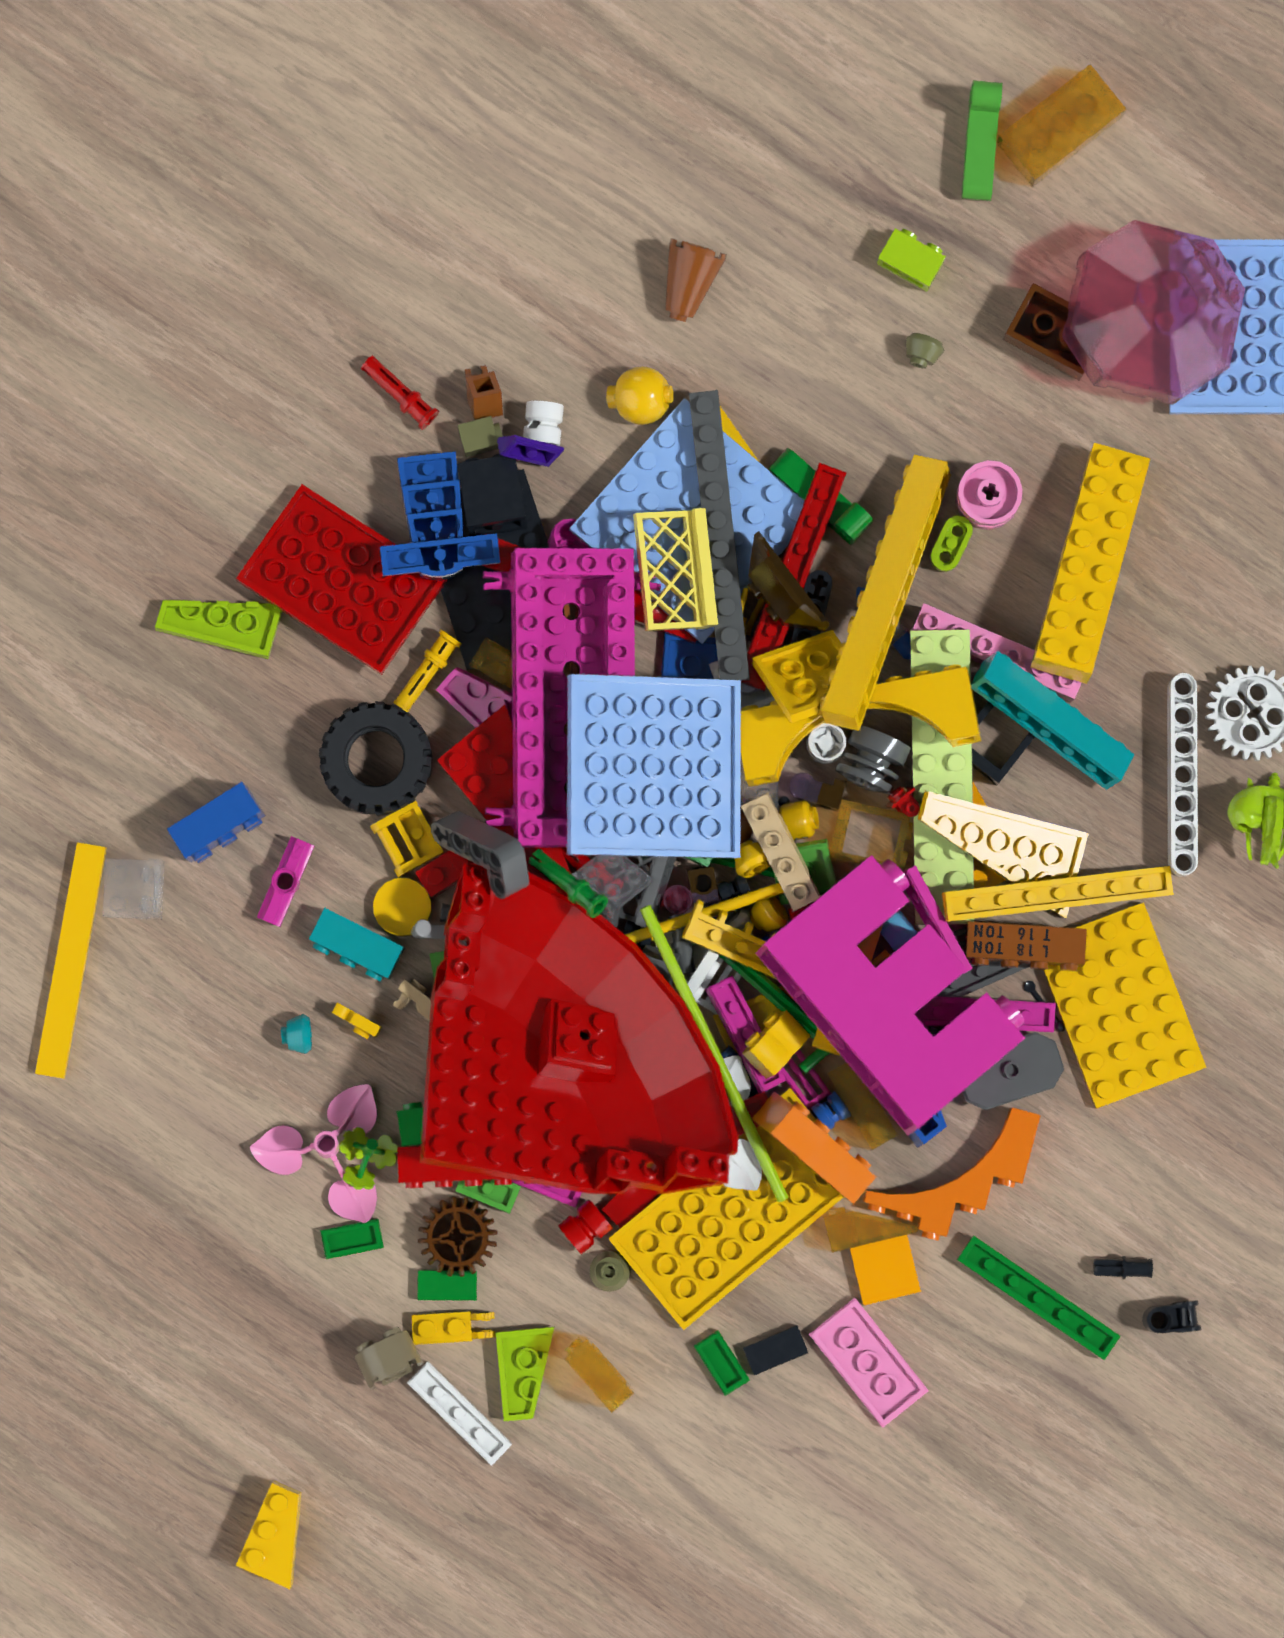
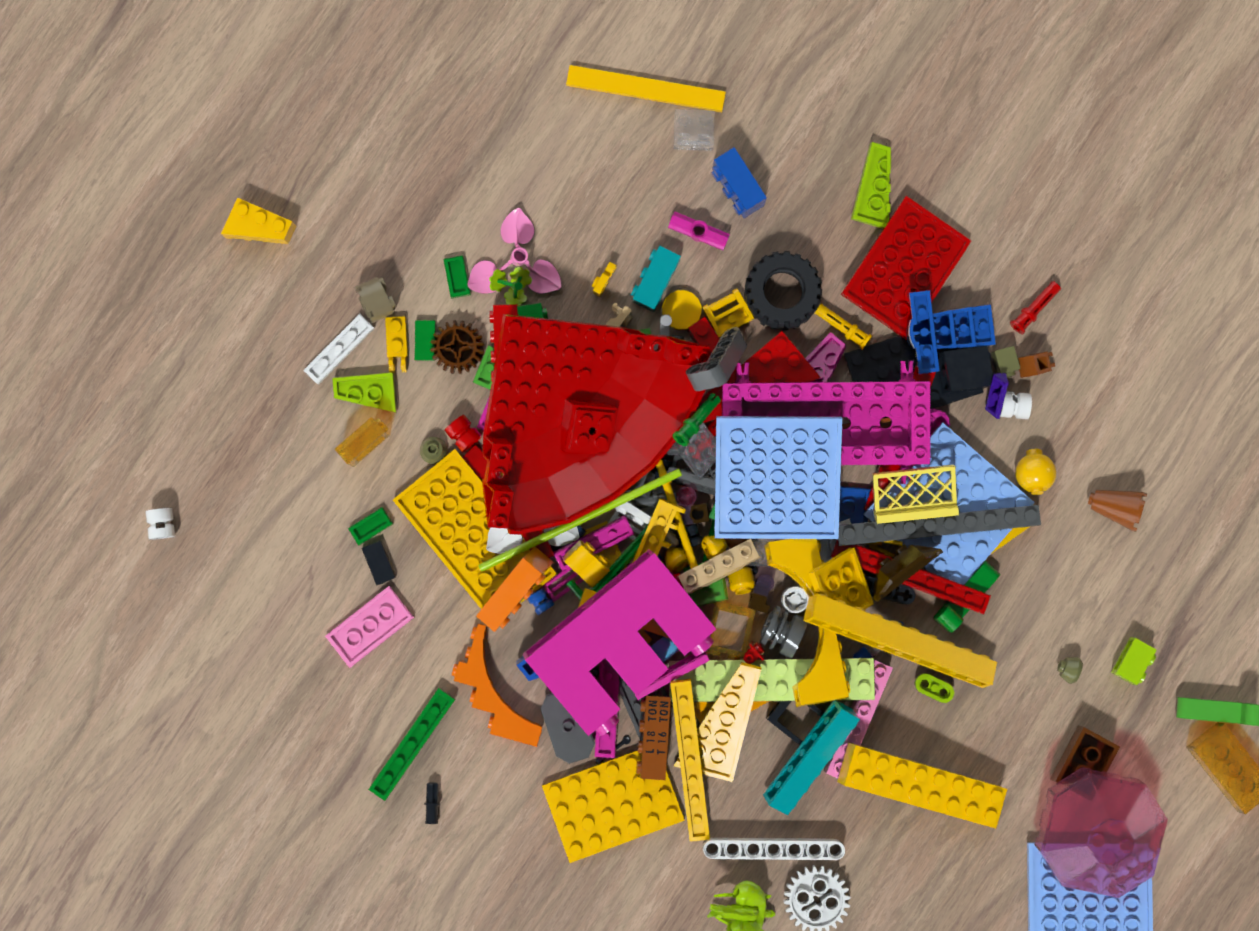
camera: 90 degrees right, 0 degrees up
teal cone [281,1014,312,1054] -> none
clear yellow hinge [469,637,512,689] -> none
clear yellow slope [823,1206,918,1252] -> none
clear yellow brick [826,1062,898,1150] -> none
light orange tile [849,1234,921,1306] -> none
bright pink wheel [956,460,1023,530] -> none
black piece [1142,1300,1202,1334] -> none

